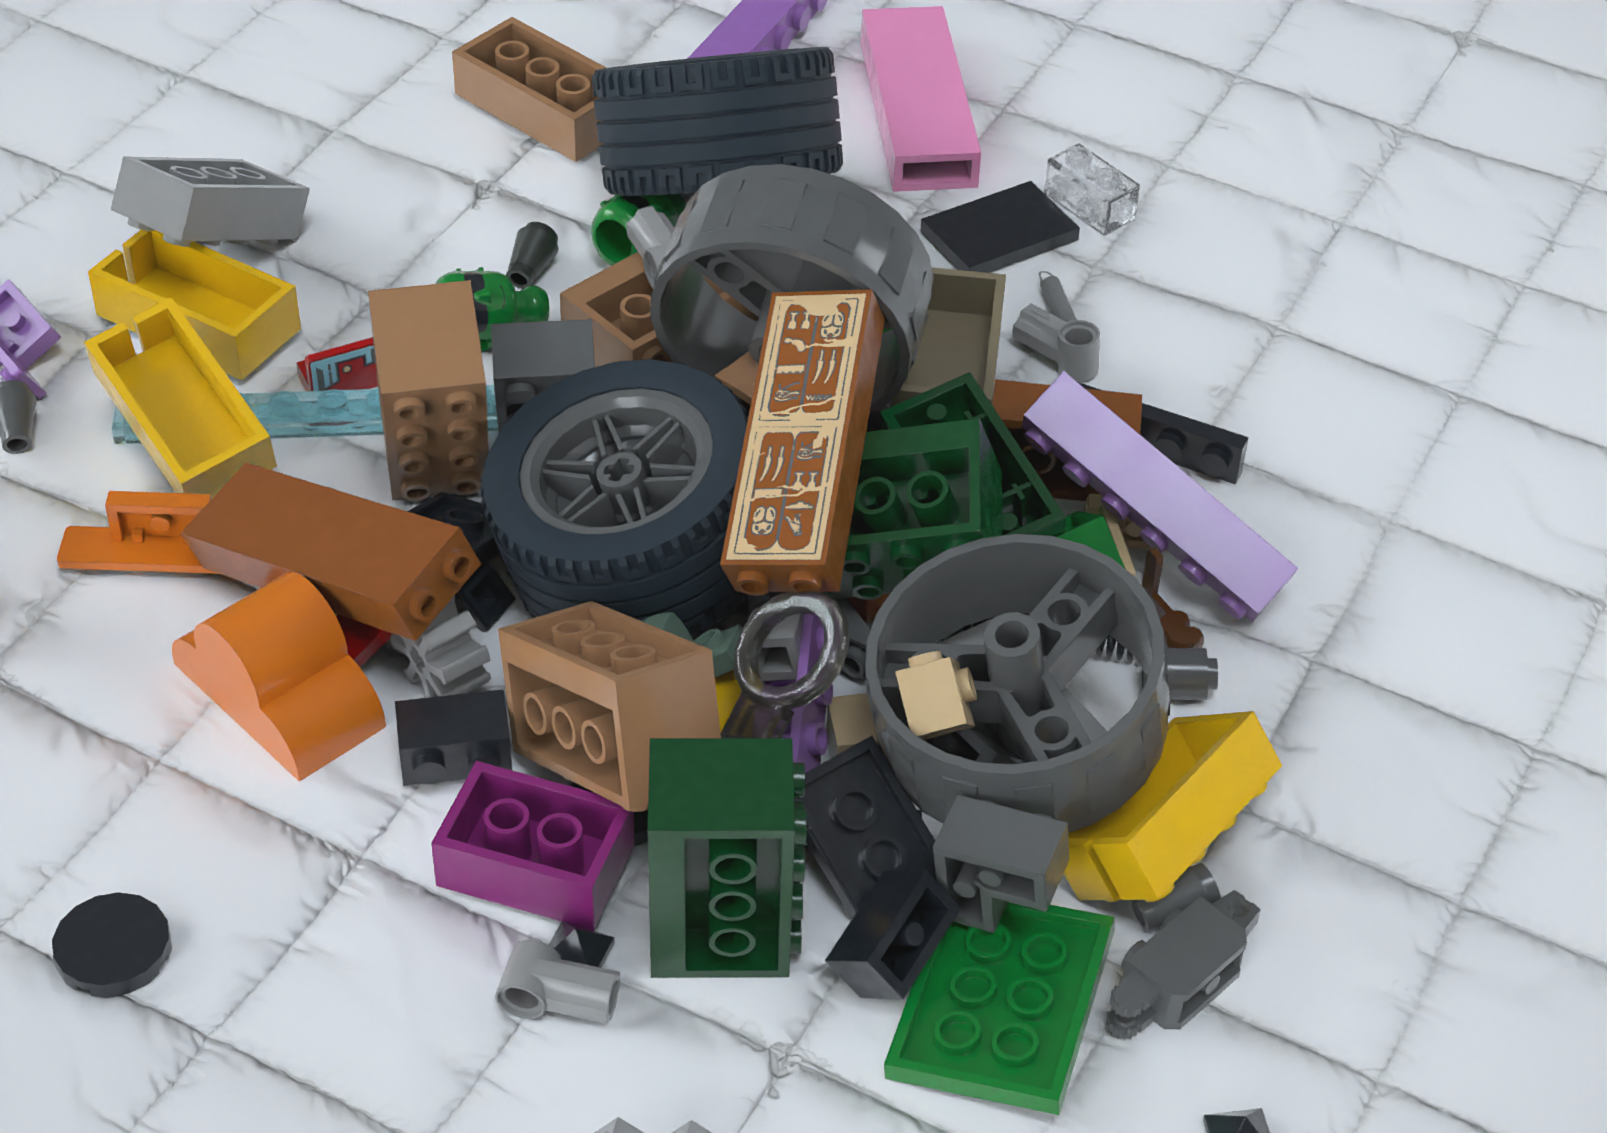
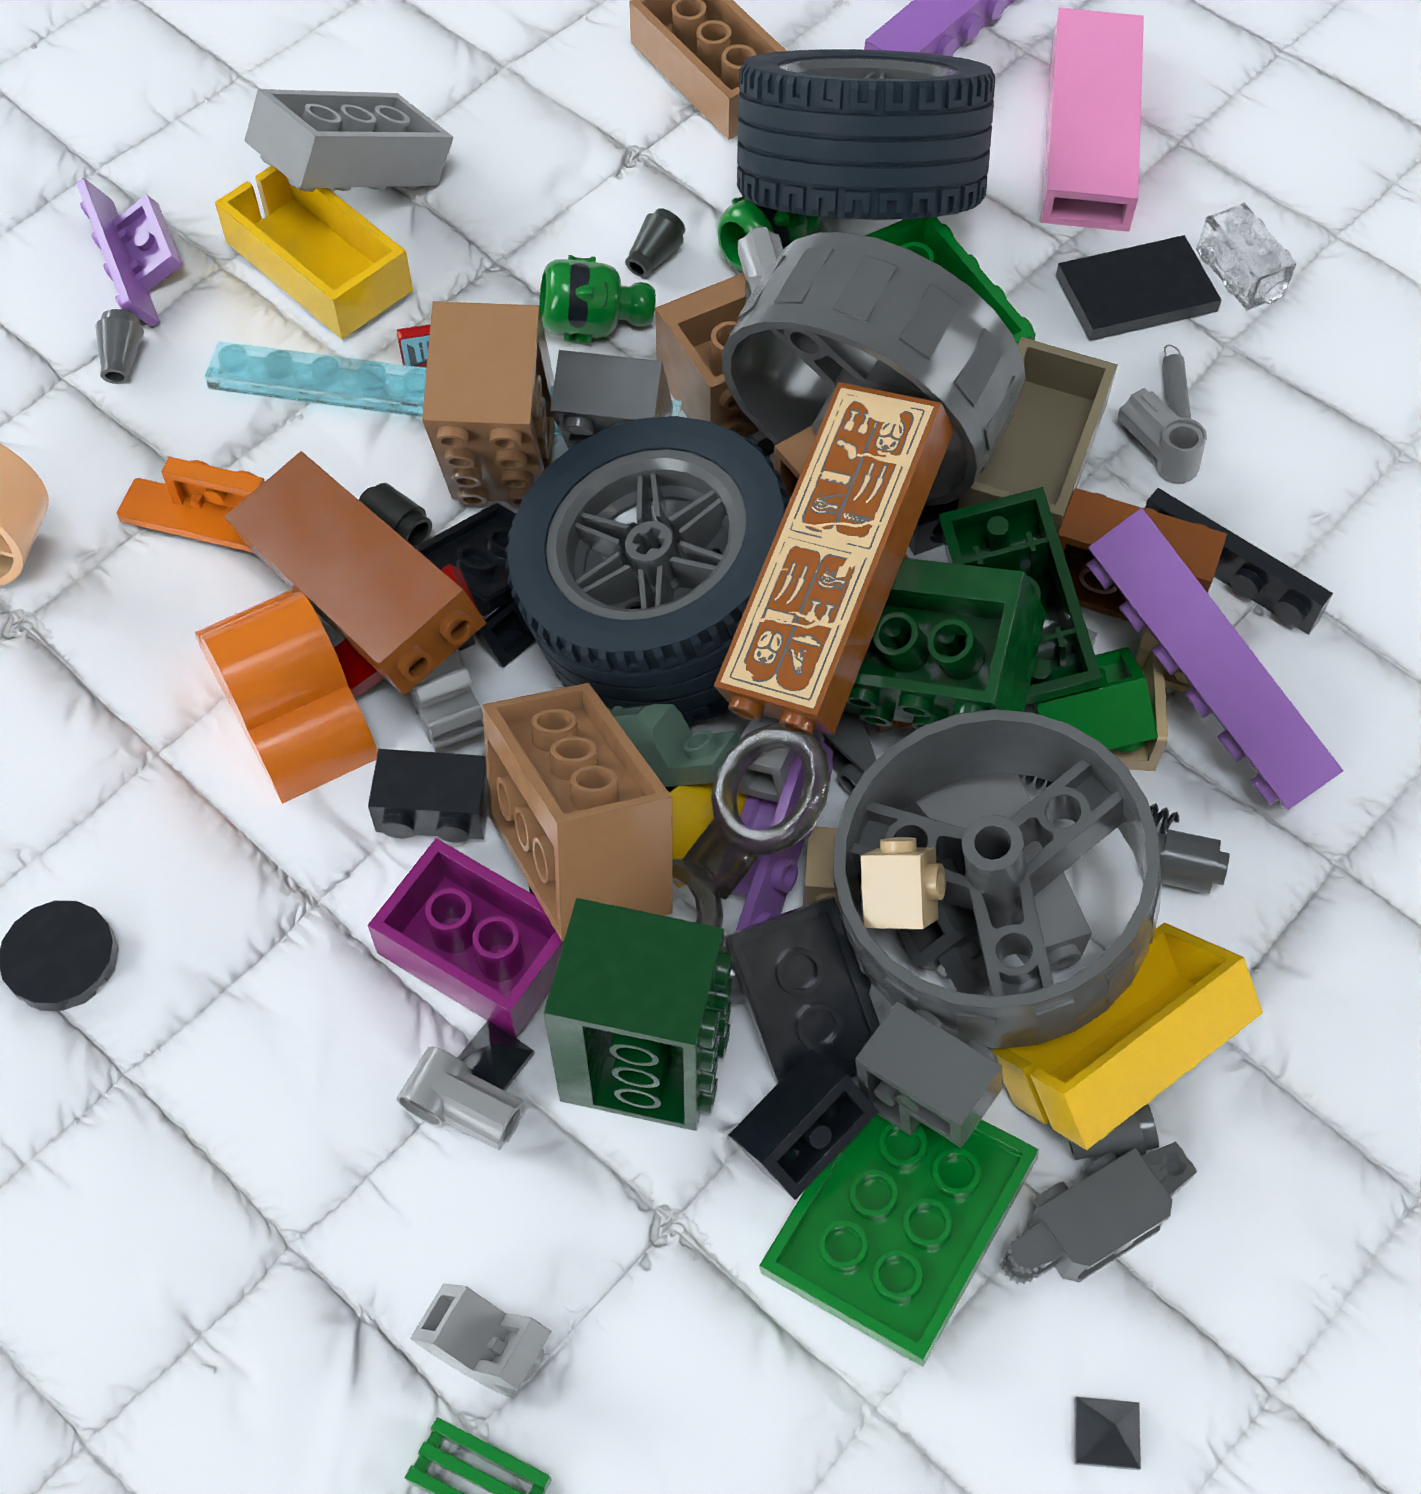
camera: 15 degrees right, 15 degrees up
yellow piece [84,297,277,498] -> none
reddish brown piece [1142,548,1204,648] -> none

